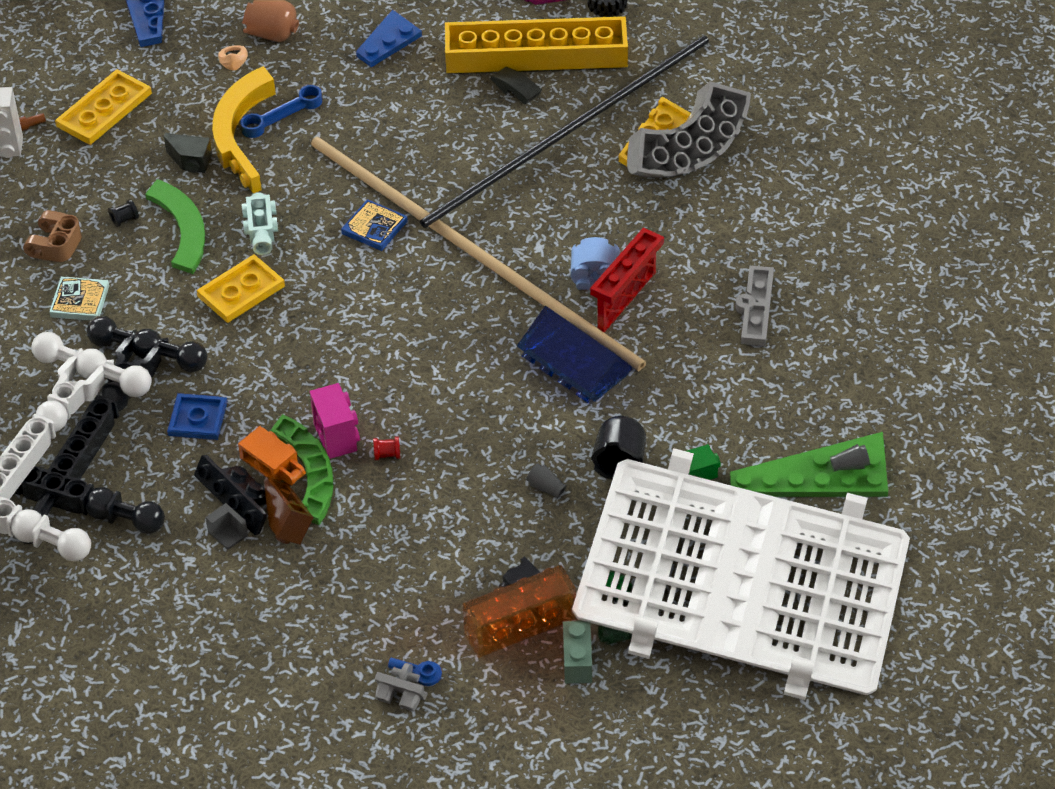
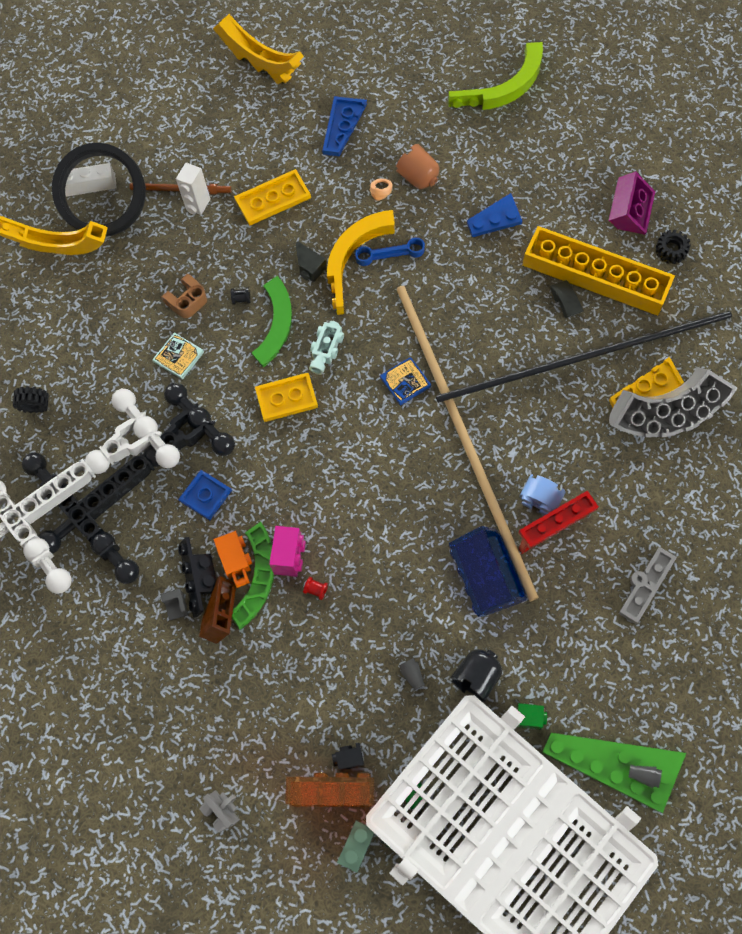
camera: 30 degrees right, 20 degrees up
blue plate [388,657,442,686] -> none

